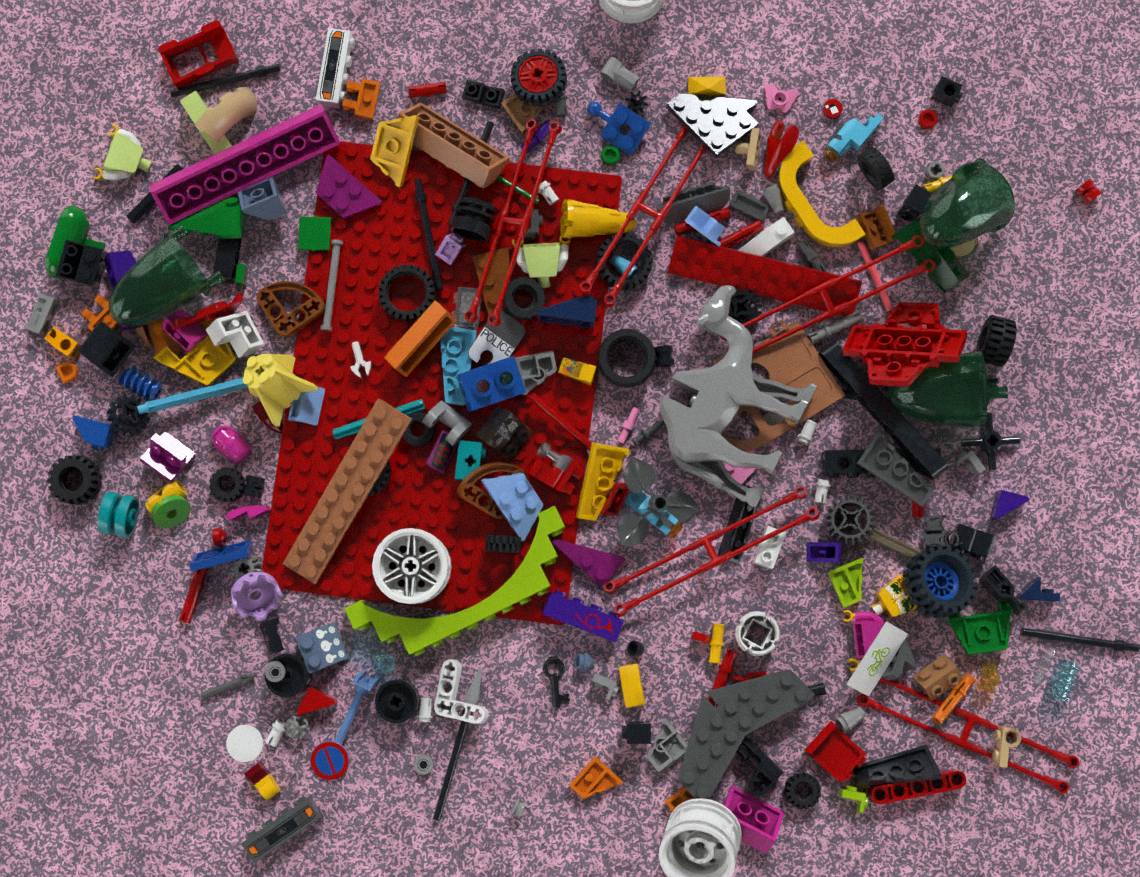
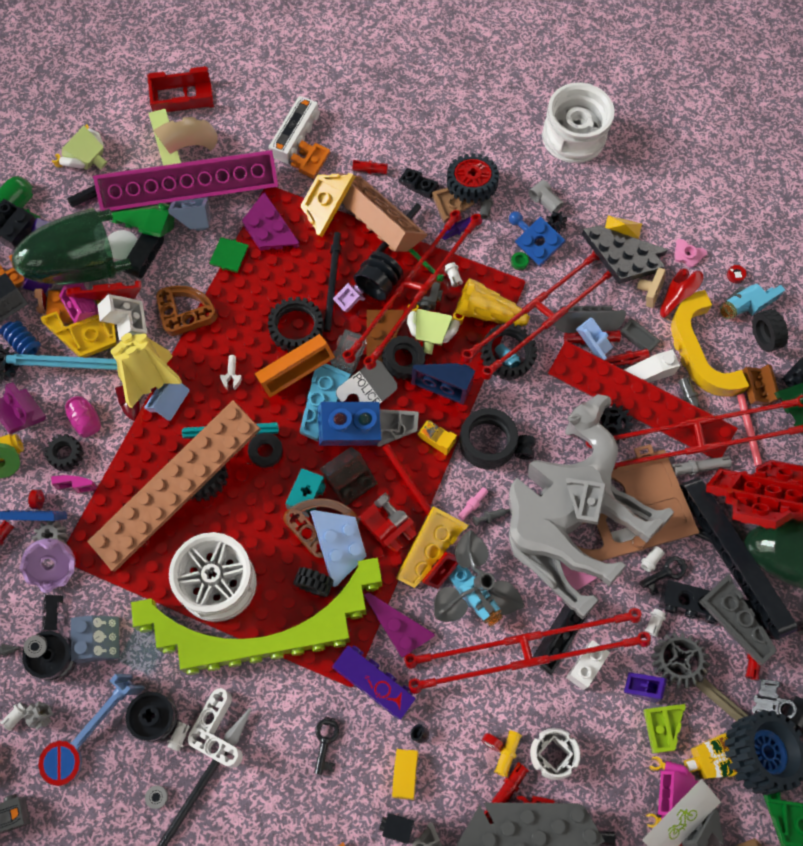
camera: 10 degrees right, 15 degrees down
black bar [170,64,281,98] -> none
green tile [235,264,248,287] -> none
black wheel [243,475,266,498] -> none
red slope [297,686,338,715] -> none
light grey bar [320,240,343,331] -> none
clear light blue wheel [372,653,395,673] -> none
light grey connector [422,400,472,446] -> none
slope [426,430,461,474] -> none
sand blue plate [574,652,595,672] -> none
light grey bracket [592,673,618,700] -> none
light grey cone [763,184,785,213] -> none
none -> white sticker [104,230,137,260]
none -> light grey wing [566,477,606,525]
none -> black piece [640,556,688,596]

